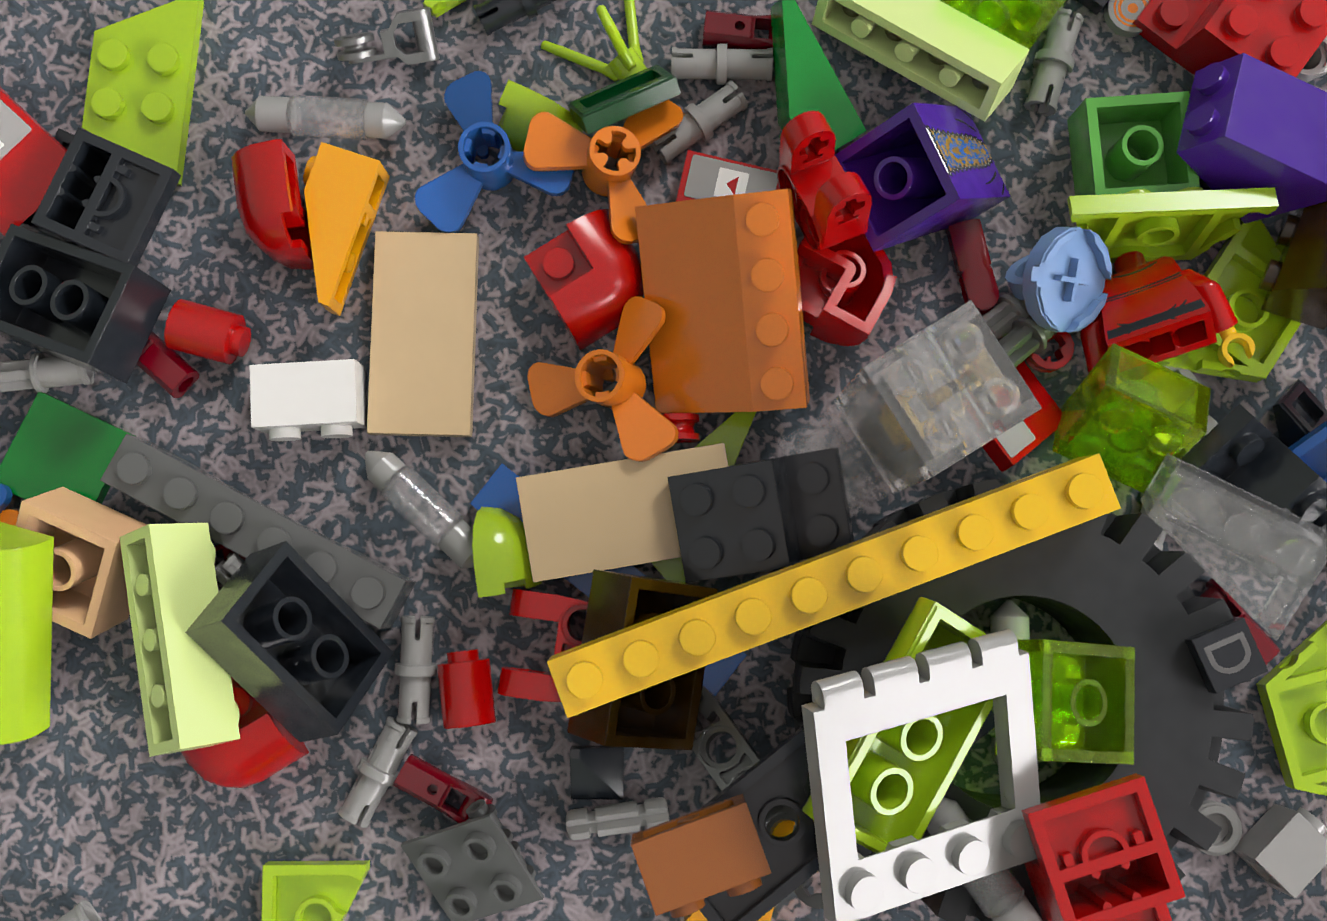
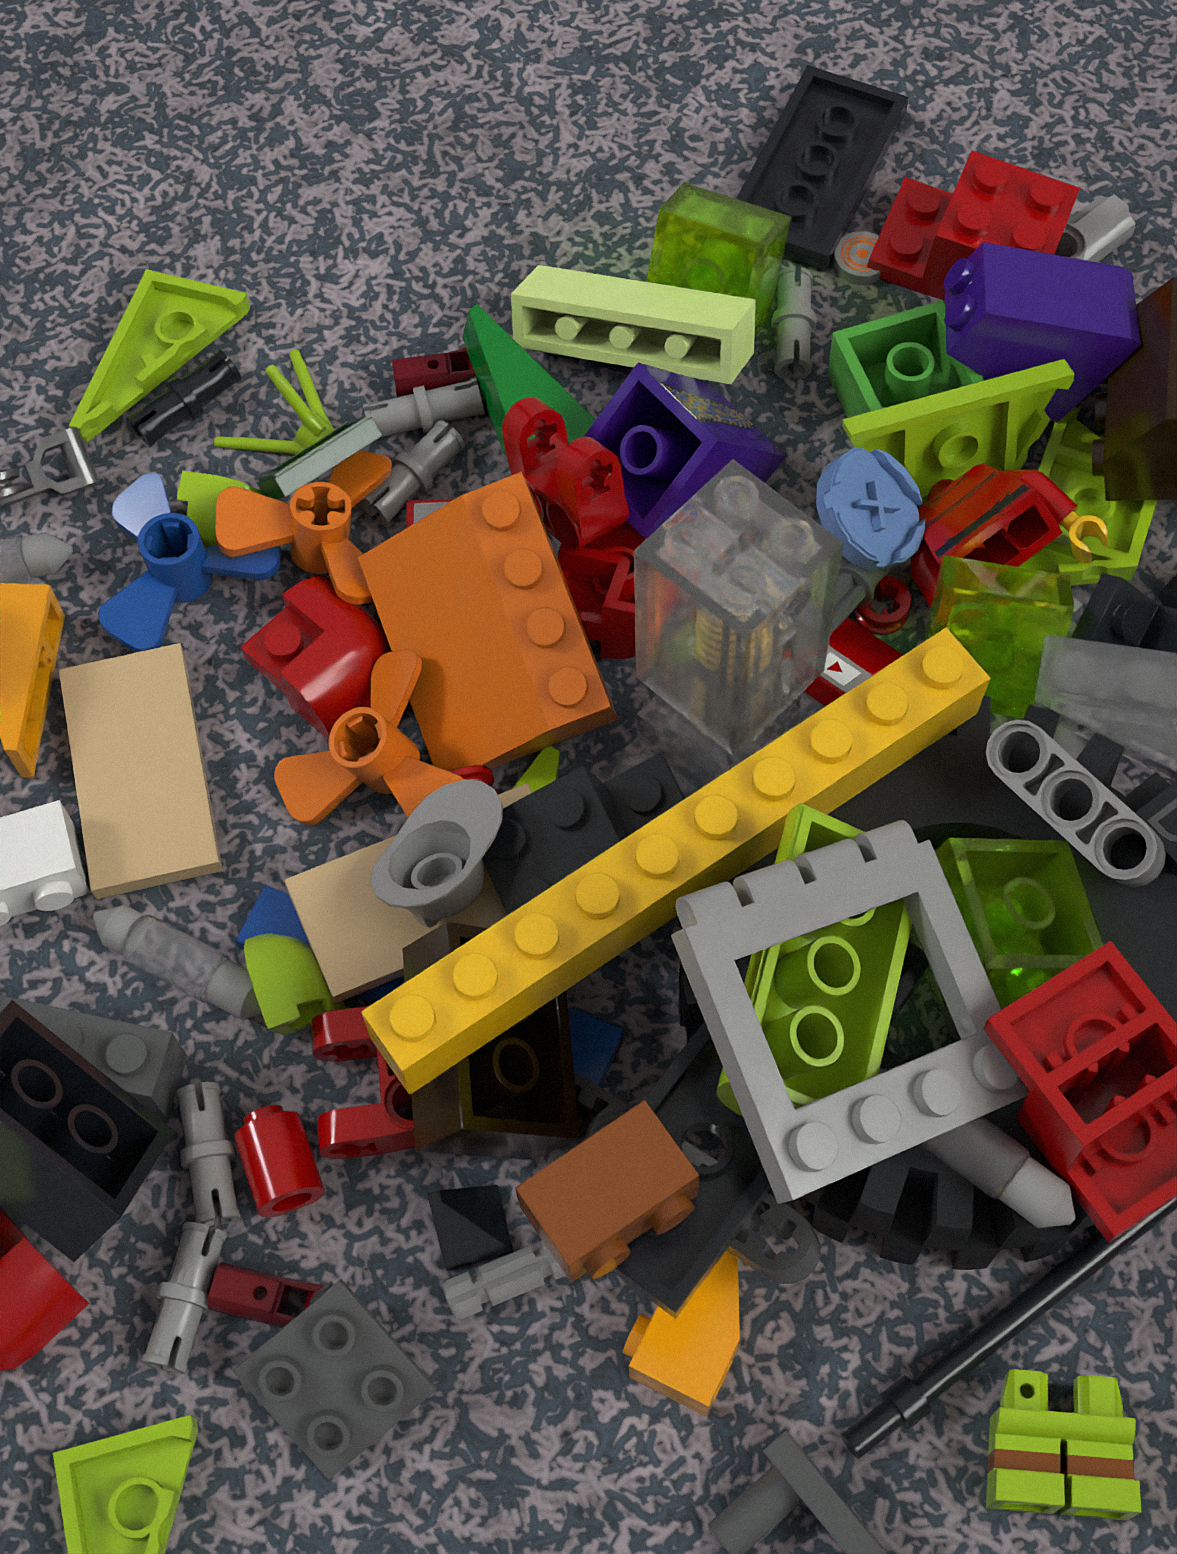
camera: 10 degrees left, 20 degrees down
none -> light grey piece [370,780,503,928]
none -> light grey beam [986,720,1166,887]

